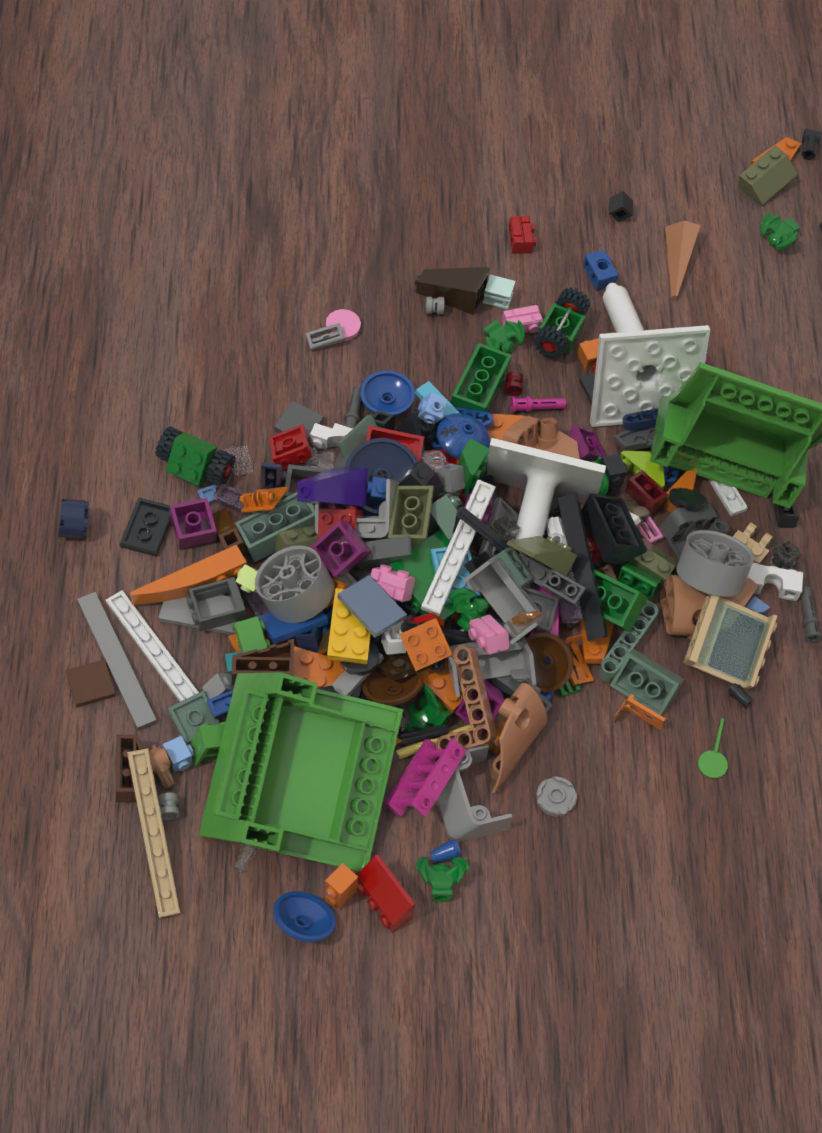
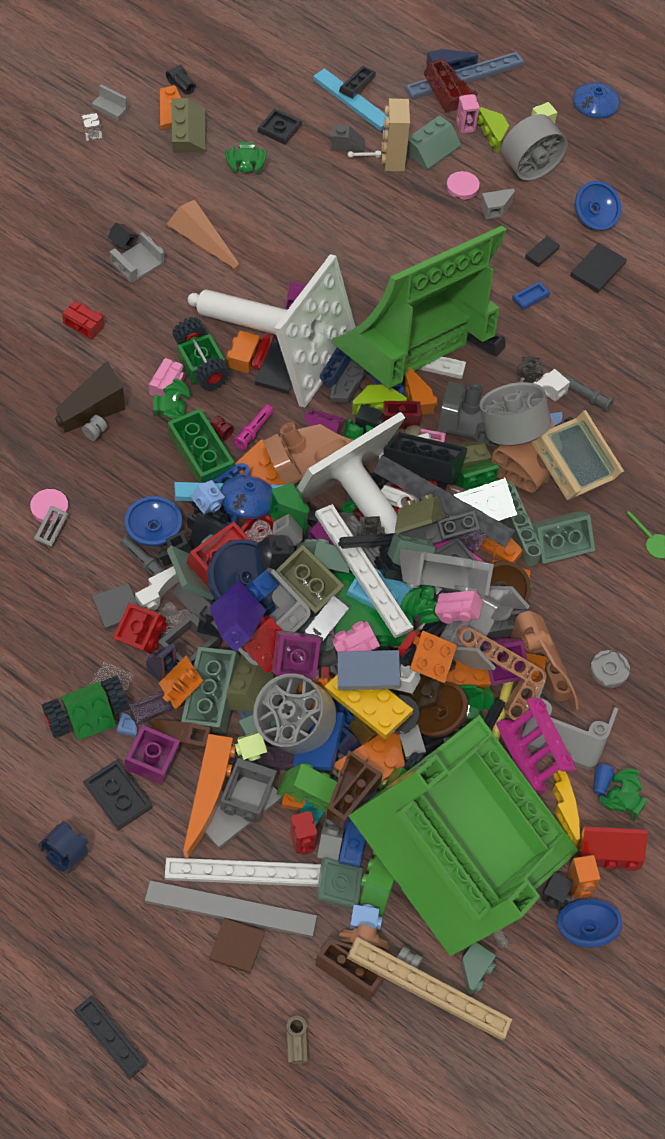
camera: 50 degrees left, 0 degrees up
light aqua piece [483,275,515,310] -> none
clear orange piece [512,611,542,625] -> none
blue brick [583,250,618,291] -> none
orange piece [614,694,666,730] -> none
black tile [668,488,706,510] -> none
black pin [728,683,753,708] -> none
tan plate [733,523,773,565] -> none
none -> clear brick [81,112,102,141]
none -> light grey panel [92,84,128,121]
none -> light grey panel [110,232,165,283]
none -> dark tan piece [286,1016,308,1064]
none -> red brick [290,811,317,855]
none -> sand green slope [460,942,496,997]
none -> black brick [541,872,573,910]
none -> yellow slope [552,762,580,847]

